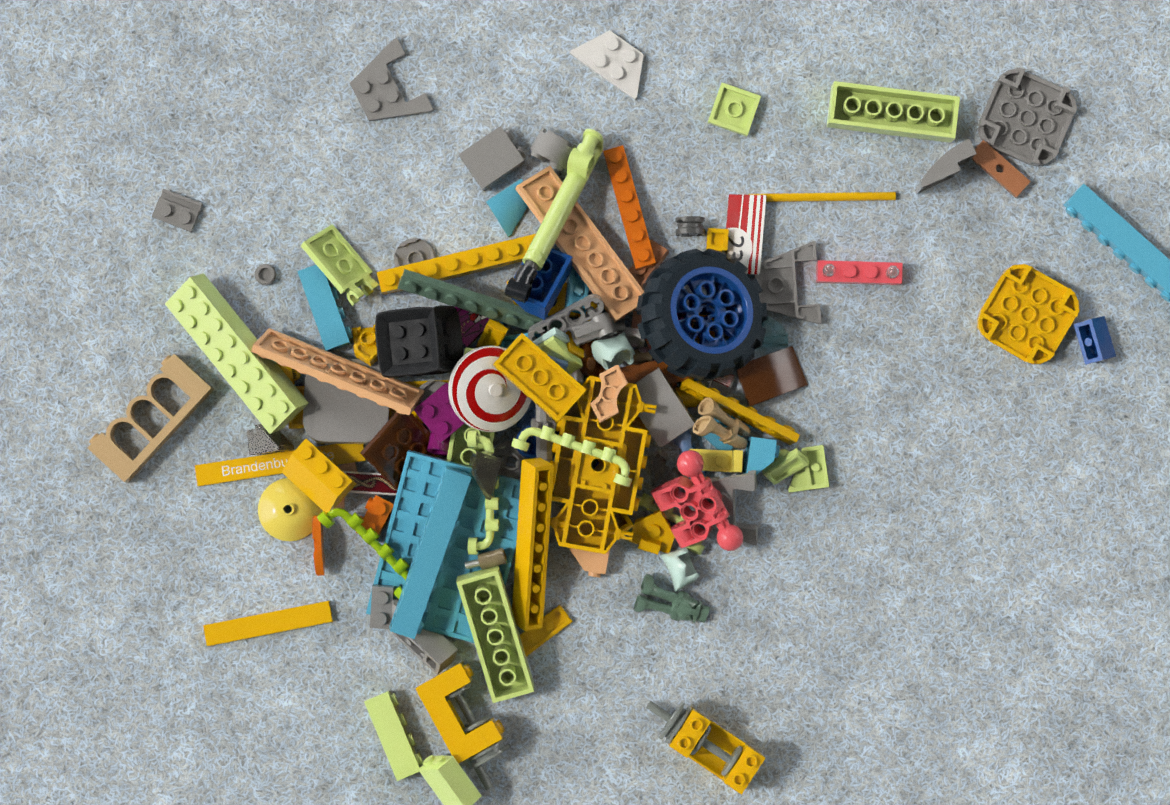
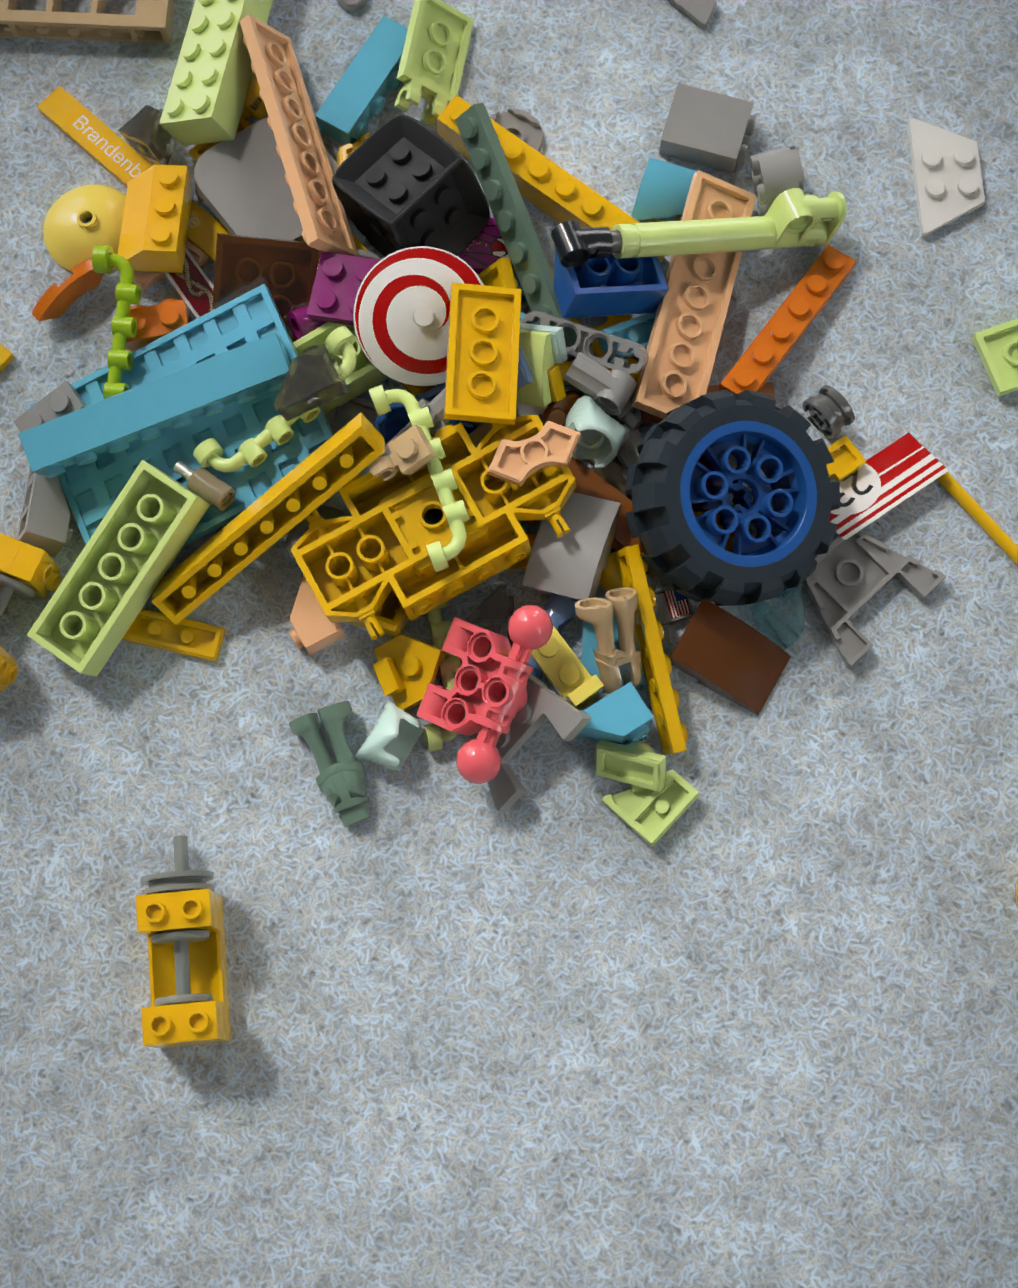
camera: 55 degrees right, 10 degrees down
coral piece [816,260,903,285] -> none
none -> tan plate [368,425,436,481]

